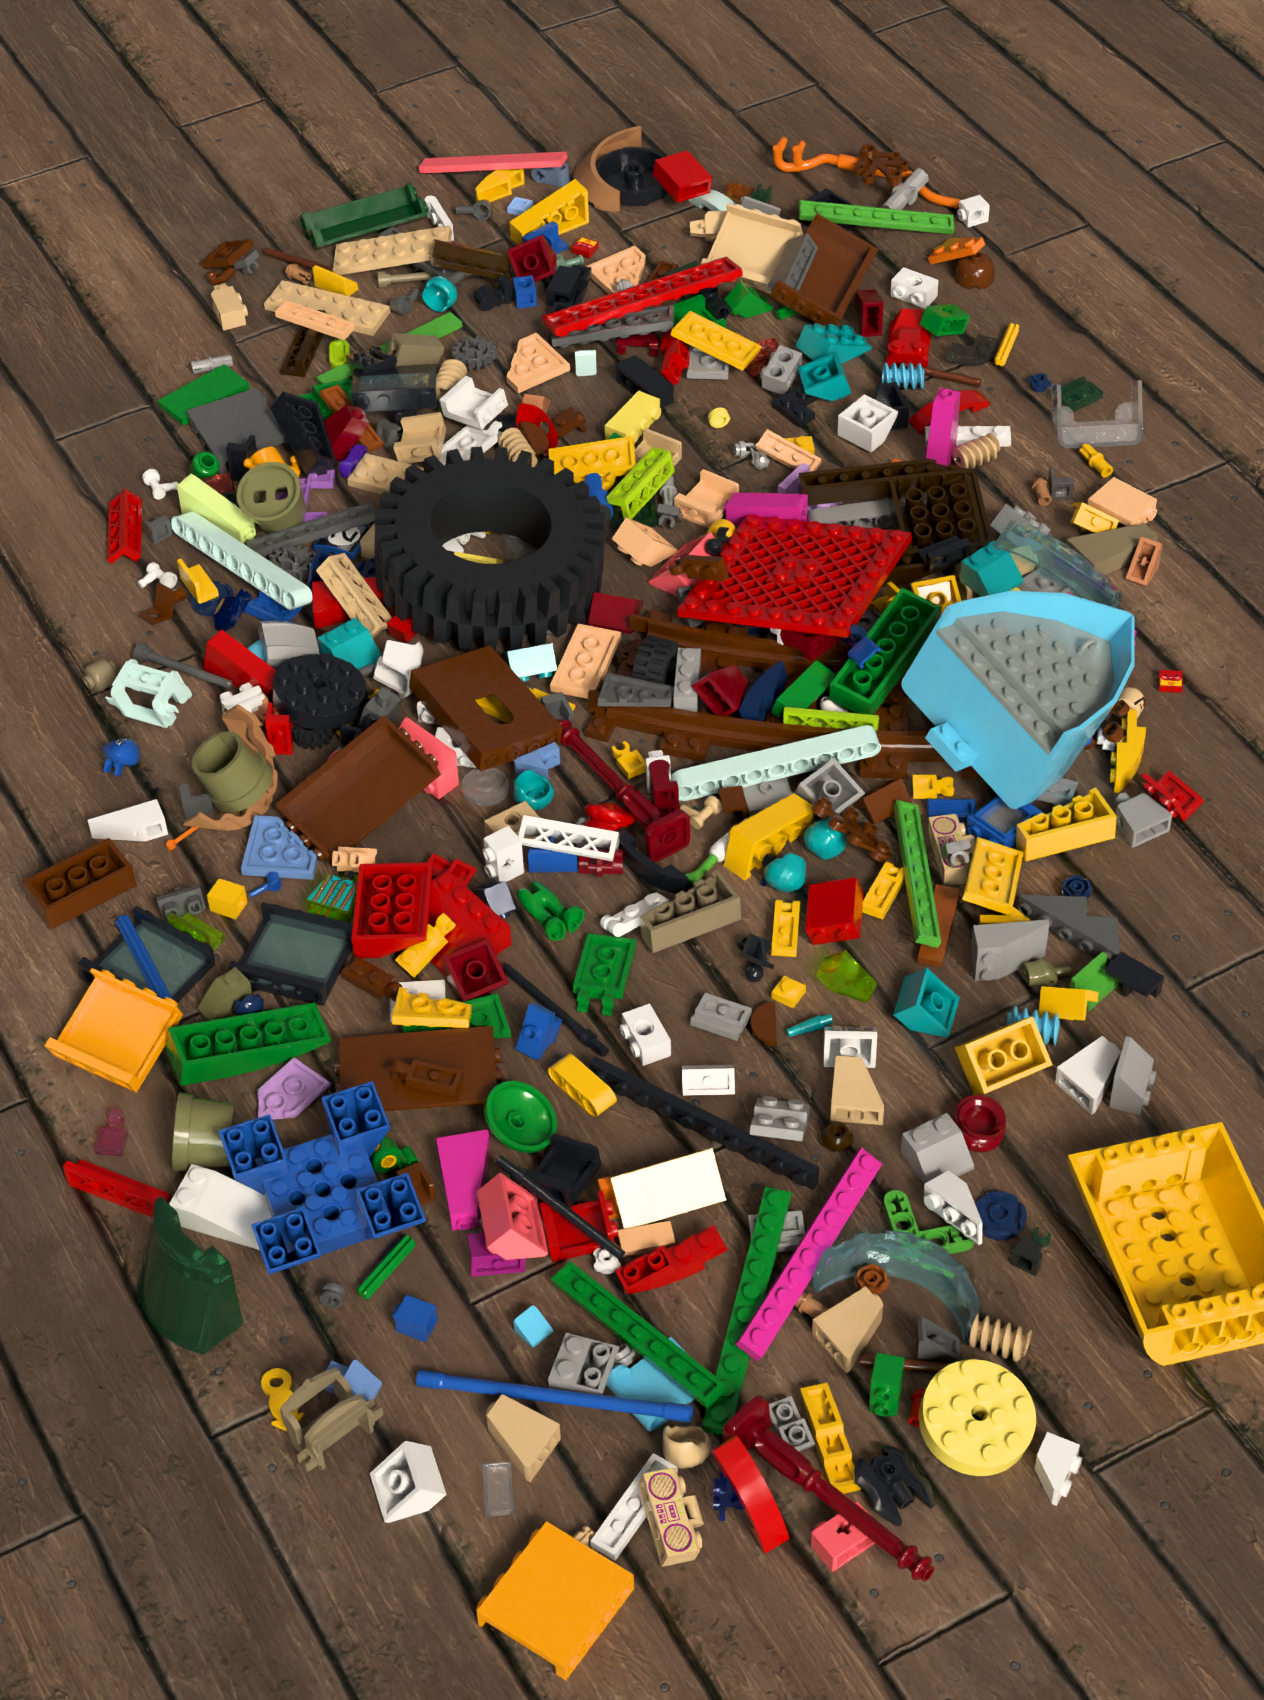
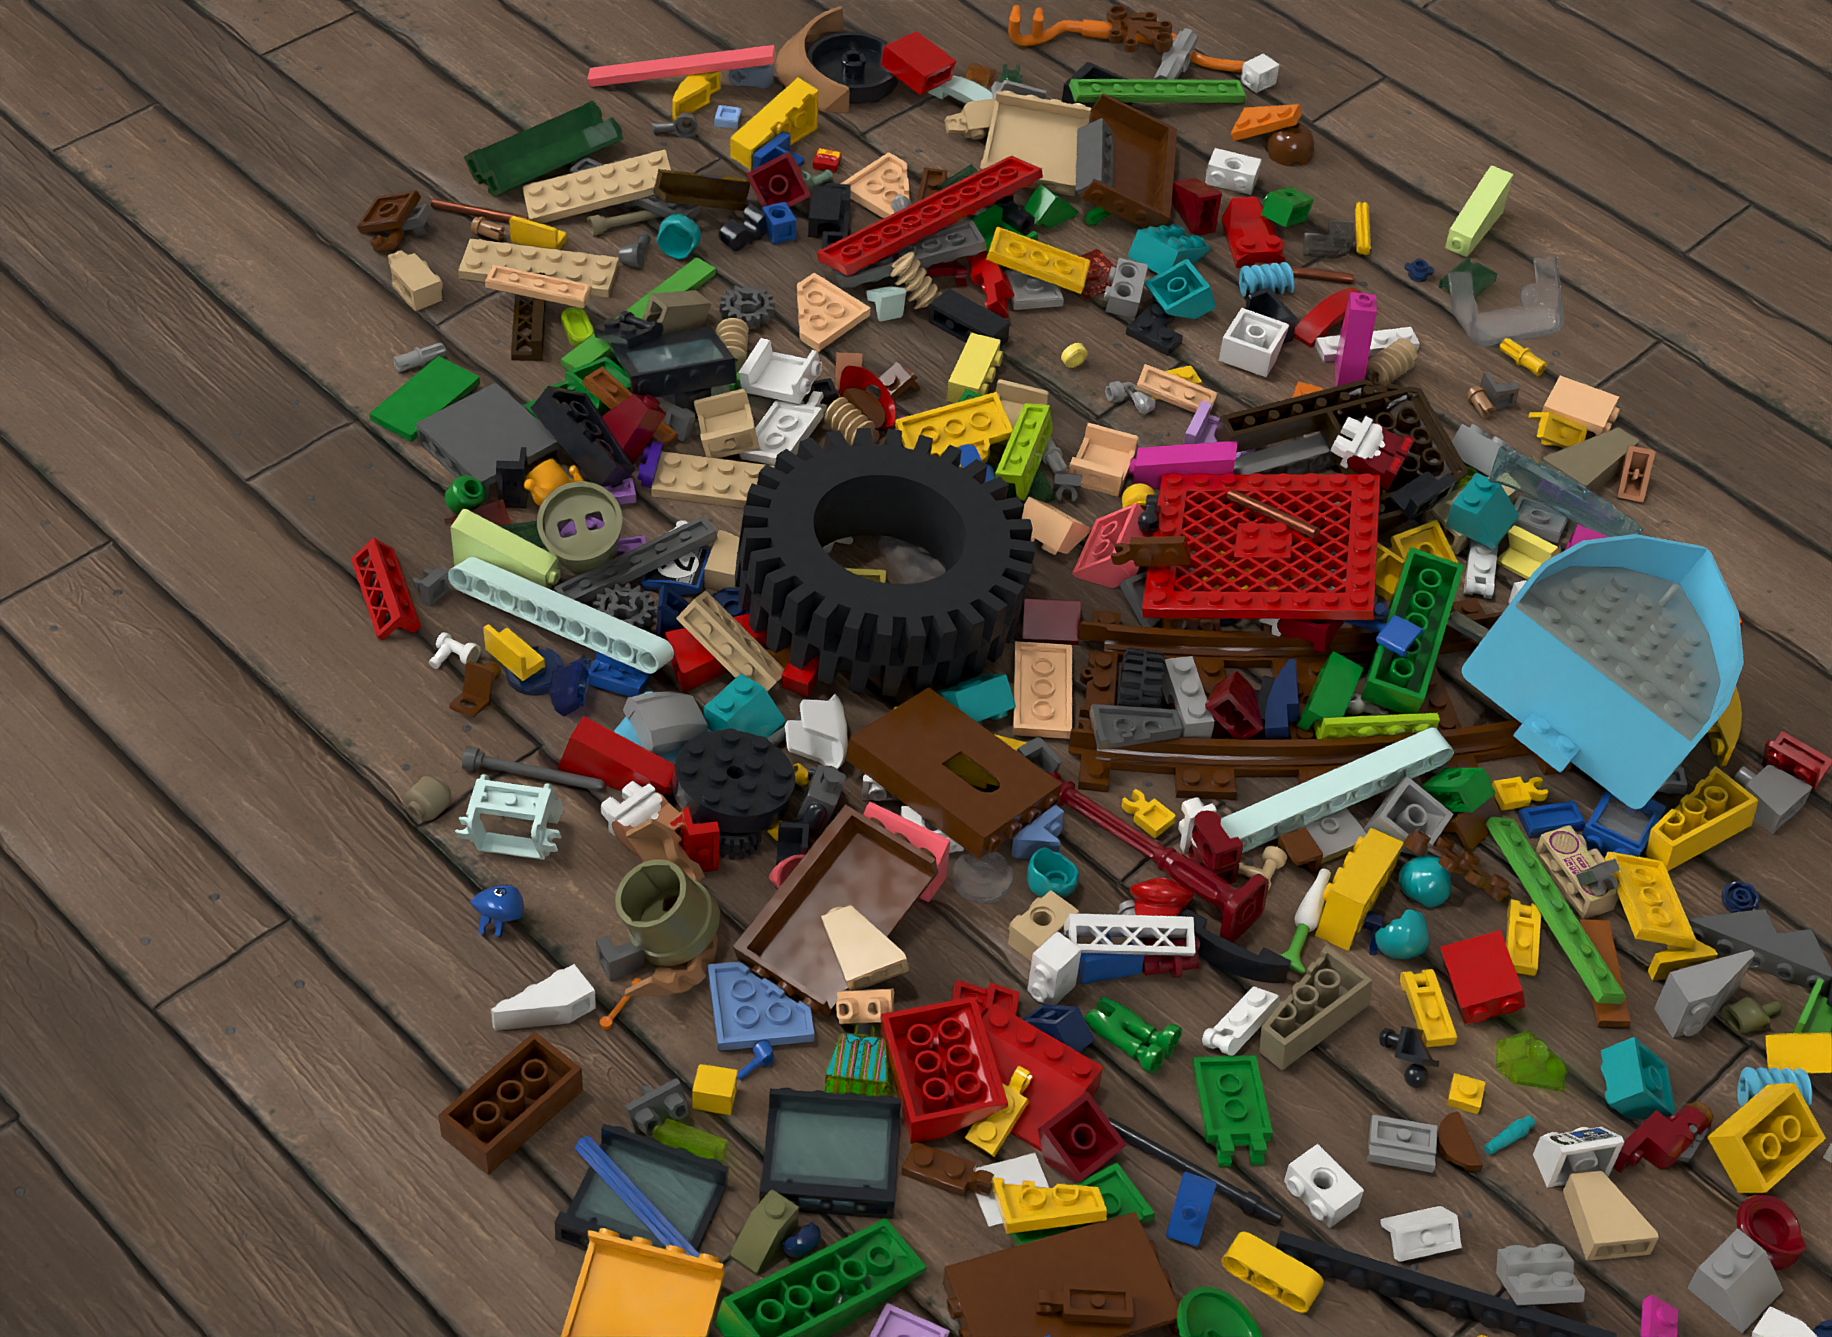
camera: 20 degrees left, 0 degrees up
white piece [142,469,178,499] -> none
white plate [425,196,454,241] -> none
dark brown plate [821,1122,854,1152] -> none
none -> tan slope [821,905,910,990]
none -> tan piece [890,252,942,310]
none -> copper bar [1227,489,1320,538]
none -> hips [1330,416,1415,490]
none -> green brick [1421,767,1496,812]
none -> yellowish green slope [1445,165,1513,257]
none -> dark red plate [1613,1101,1714,1173]

